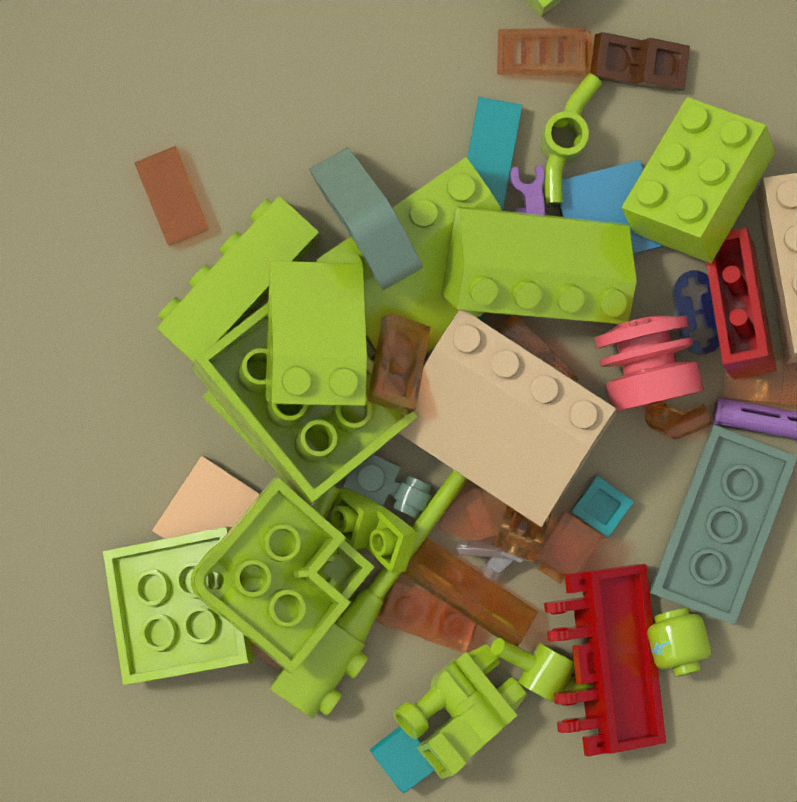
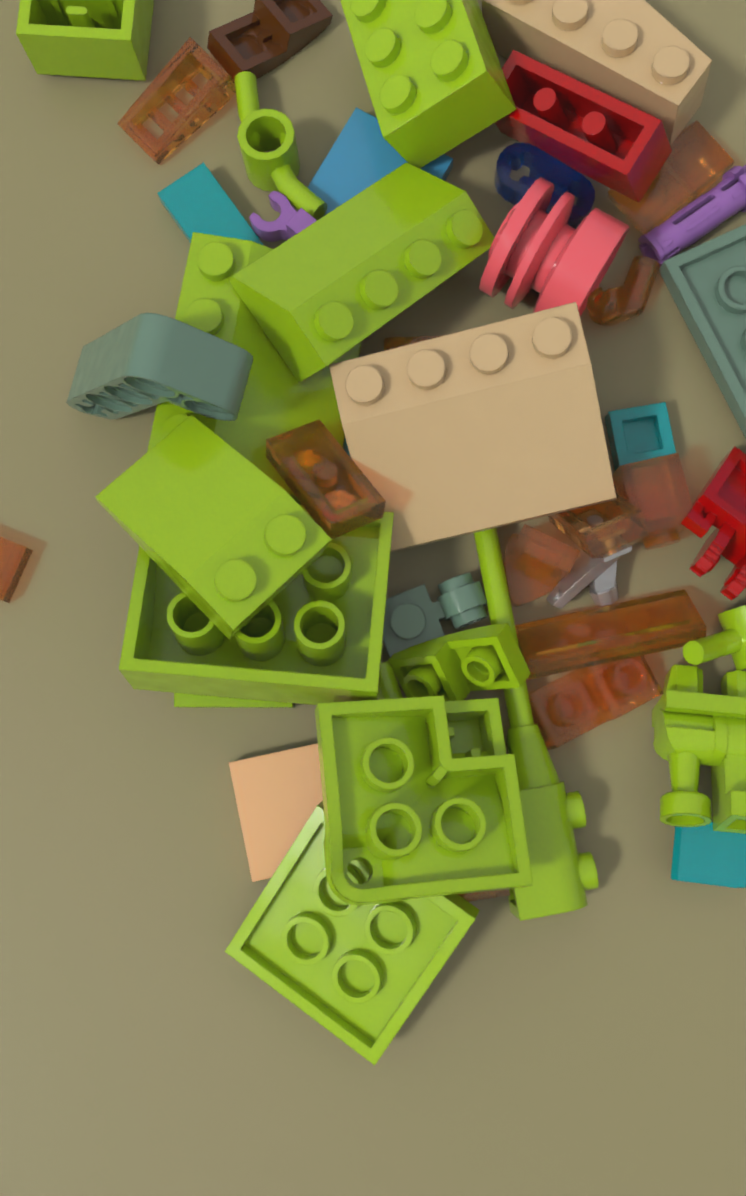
camera: 35 degrees left, 5 degrees down
lime brick [156,196,320,362] -> none

